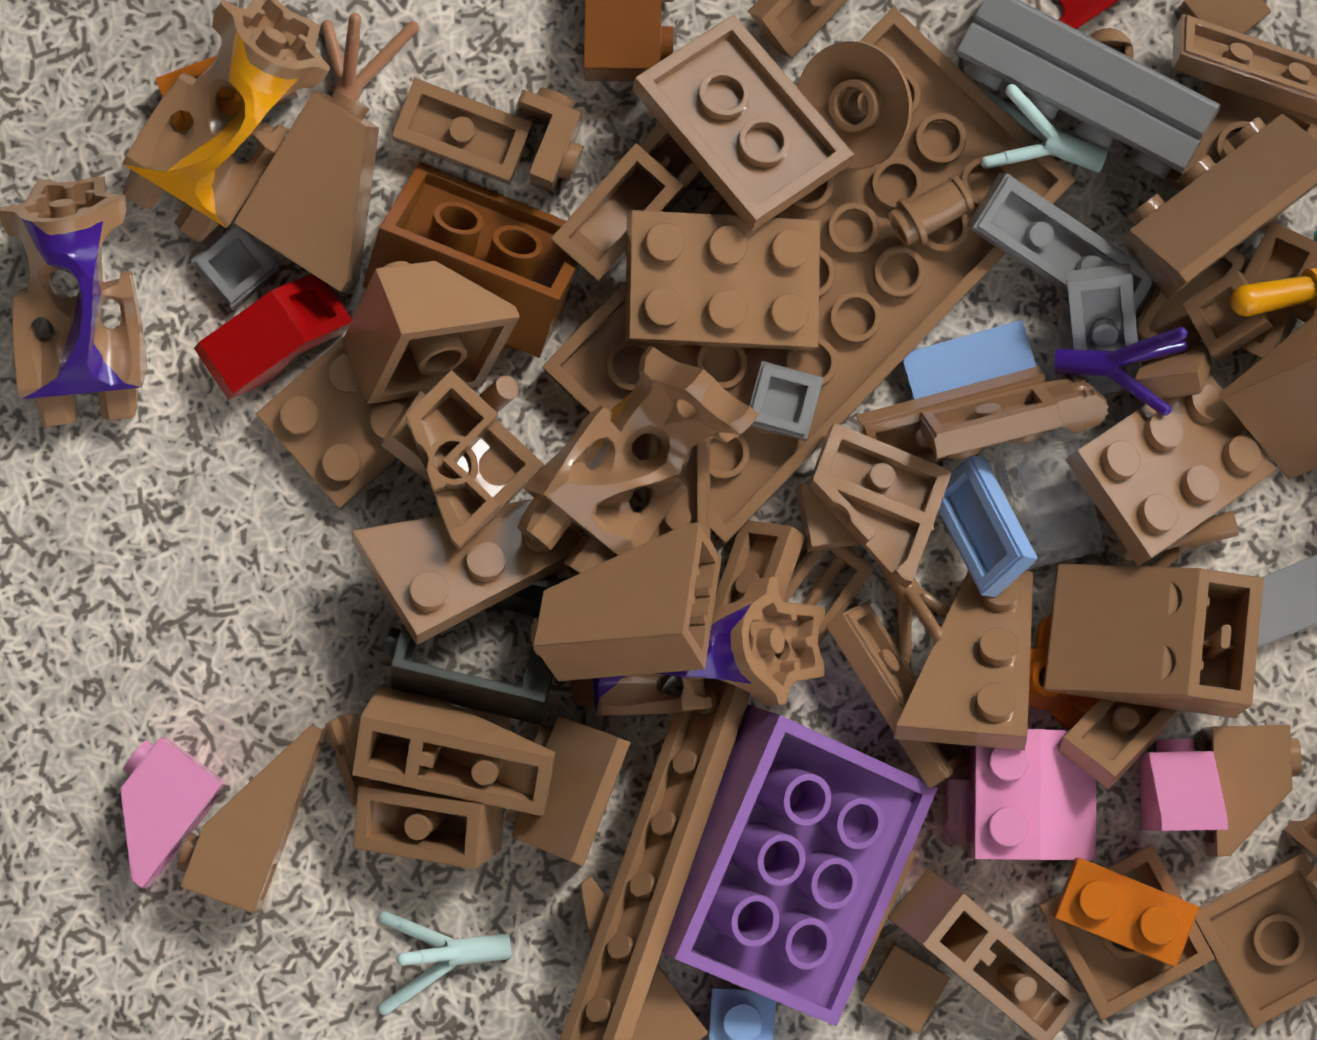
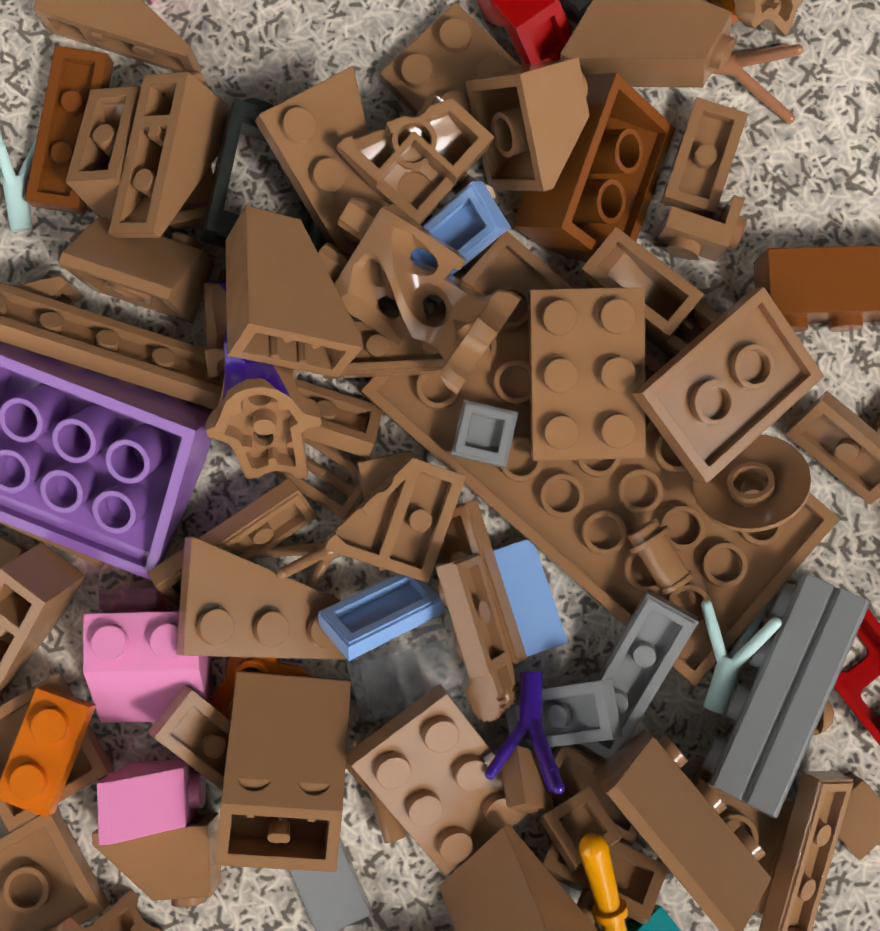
camera: 95 degrees right, 0 degrees up
none -> dark orange plate [25,45,114,215]
none -> light blue tile [410,181,511,275]

